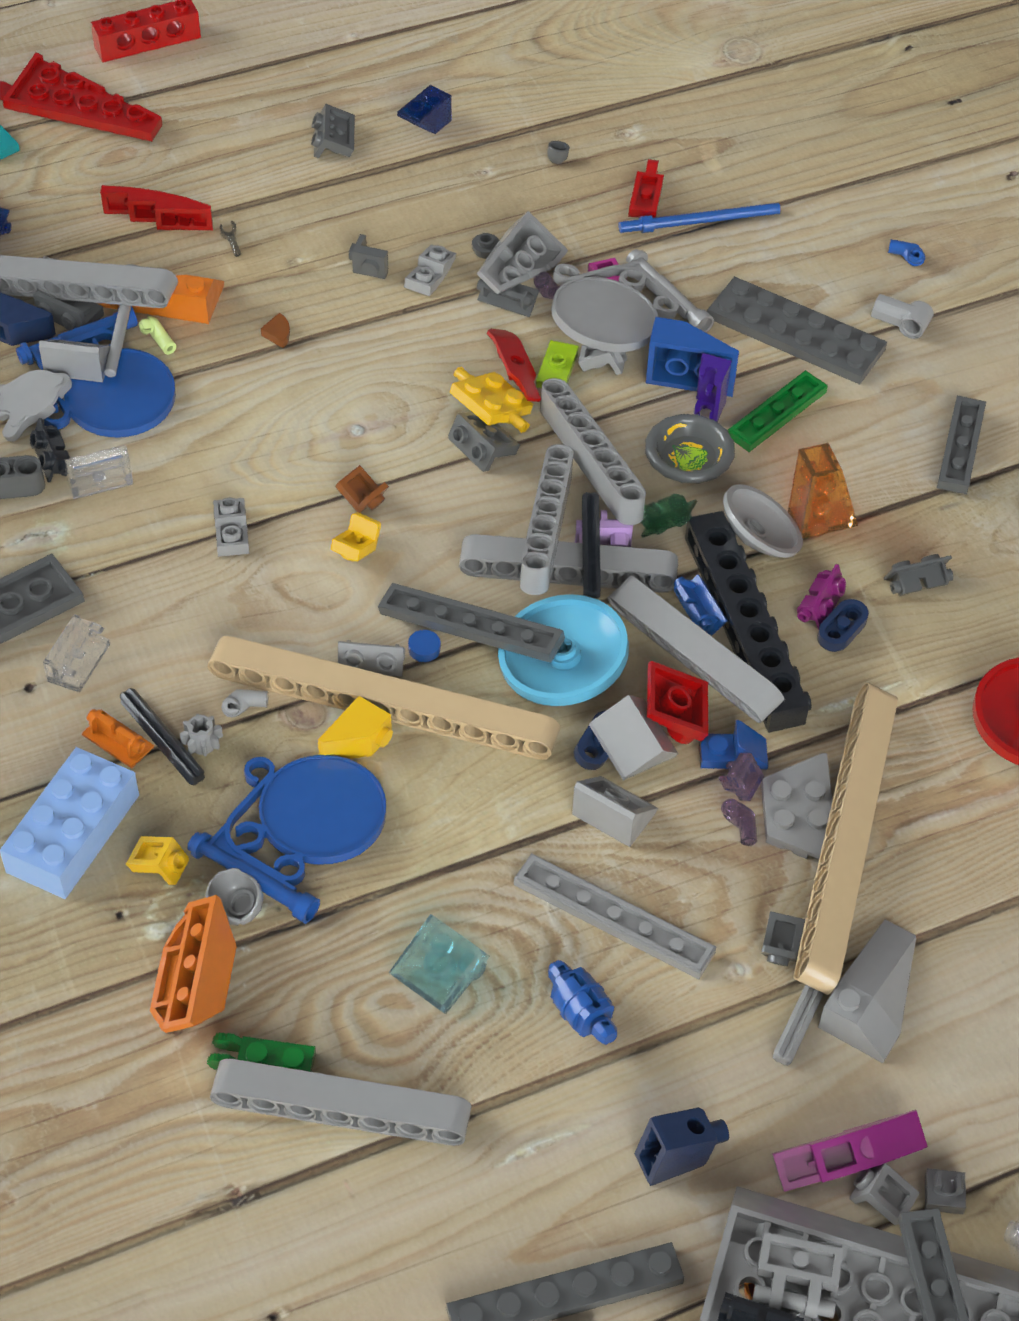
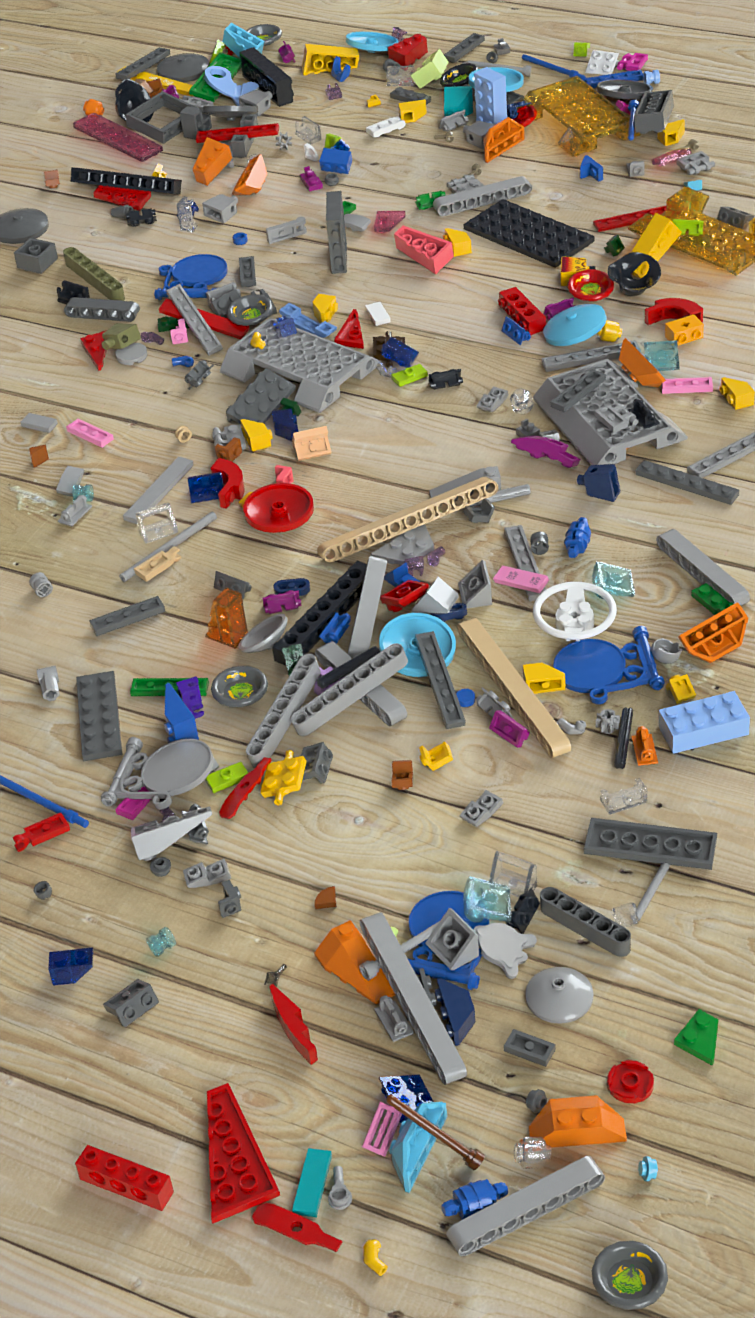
camera: 125 degrees left, 10 degrees down
none -> clear light blue wheel [146,927,176,957]
none -> clear light blue slope [463,876,511,923]
none -> magenta plate [489,710,530,748]
none -> bright pink tile [493,565,549,593]
none -> dark grey wheel [530,532,549,555]
none -> white piece [533,582,617,641]

